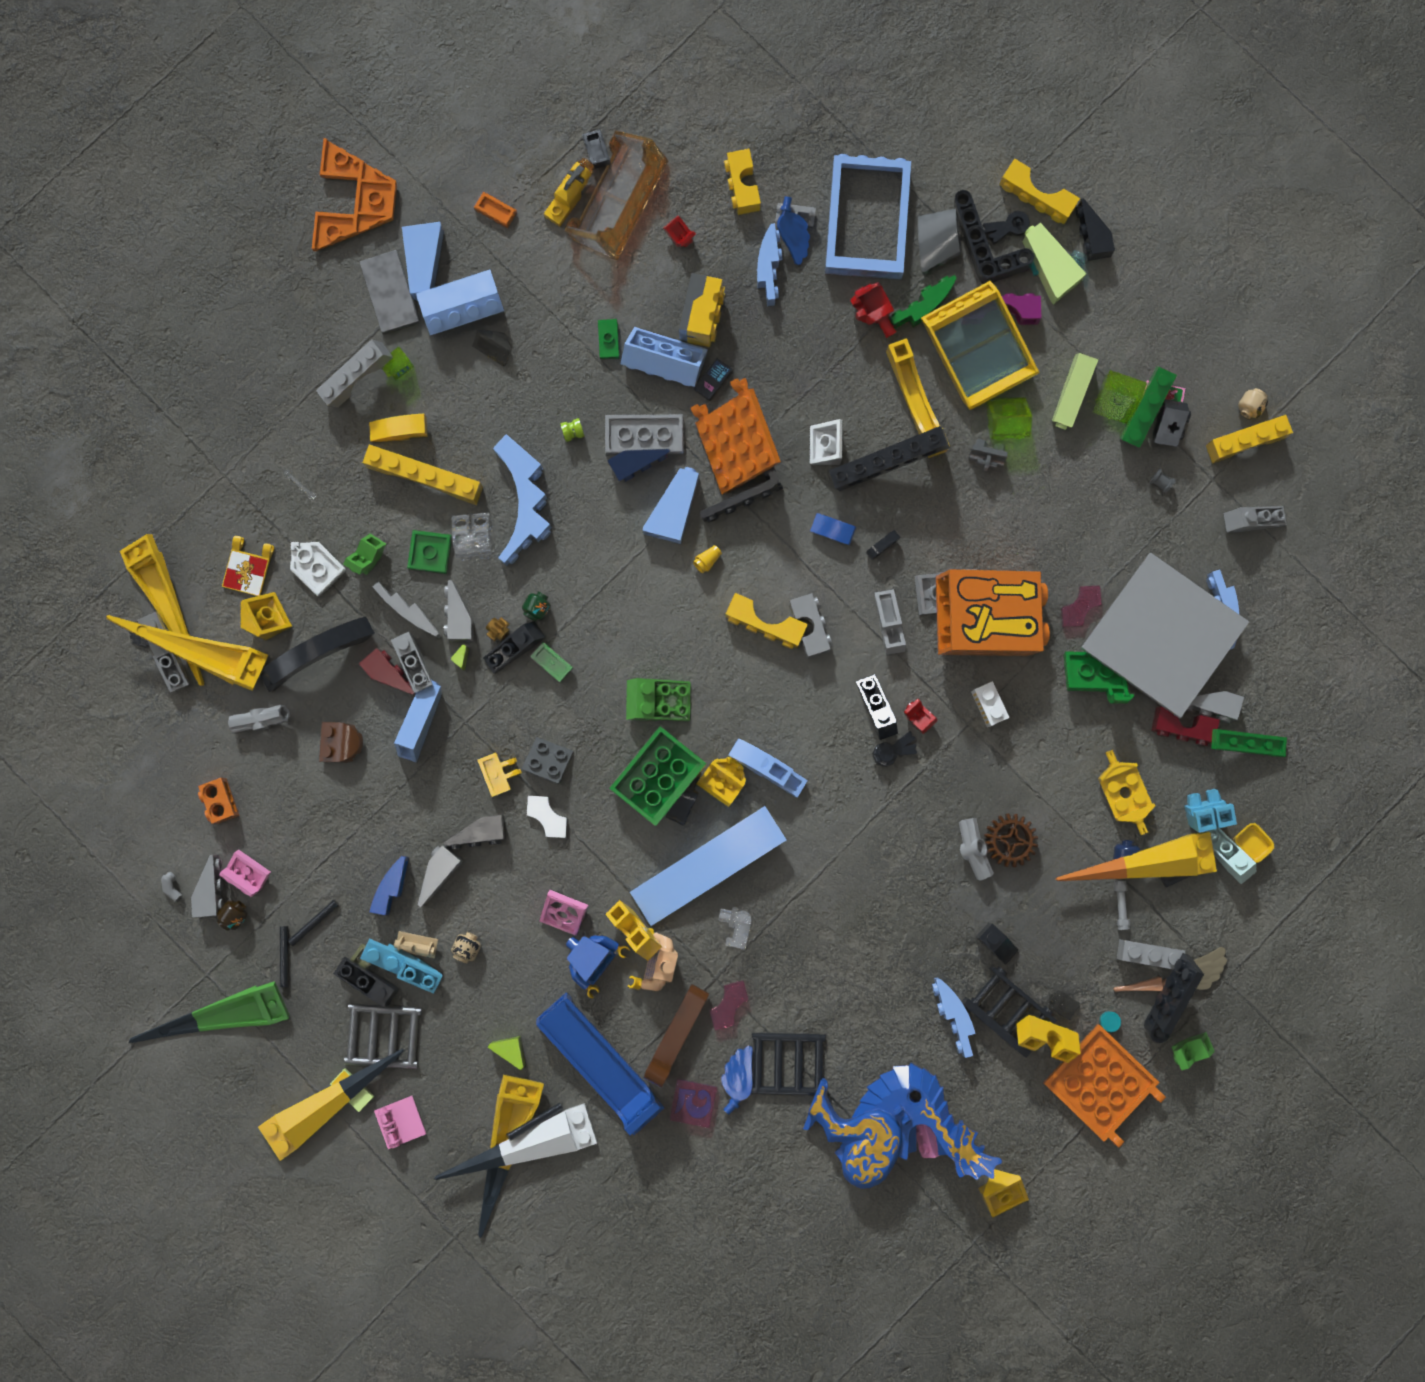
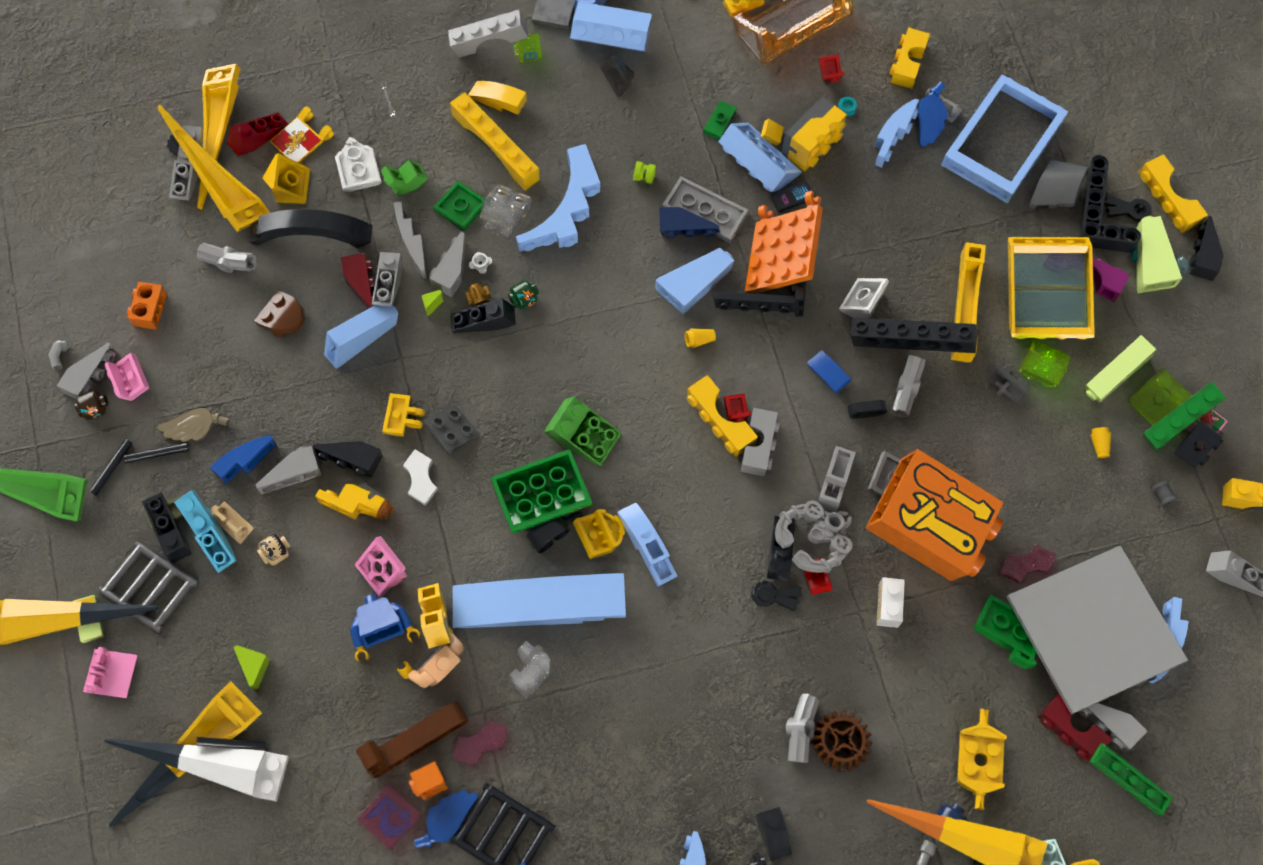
camera: 25 degrees right, 15 degrees down
green plate [530,642,573,683] -> none
blue panel [536,992,664,1135] -> none
red piece [850,282,897,338] -> none
green slope [890,275,956,329] -> none
medium azure hips [1184,789,1237,833] -> none
none -> dark tan animal [158,408,230,443]
none -> dark red slope [227,113,288,156]
none -> yellow plate [315,483,394,520]
none -> orange brick [409,761,449,800]
none -> white plate [469,252,492,274]
none -> red bracket [723,393,752,423]
none -> yellow tile [761,119,784,146]
none -> light grey piece [775,501,852,573]
none -> teal tile [838,96,857,116]
none -> light grey piece [892,355,926,418]
none -> yellow cone [1090,427,1111,458]

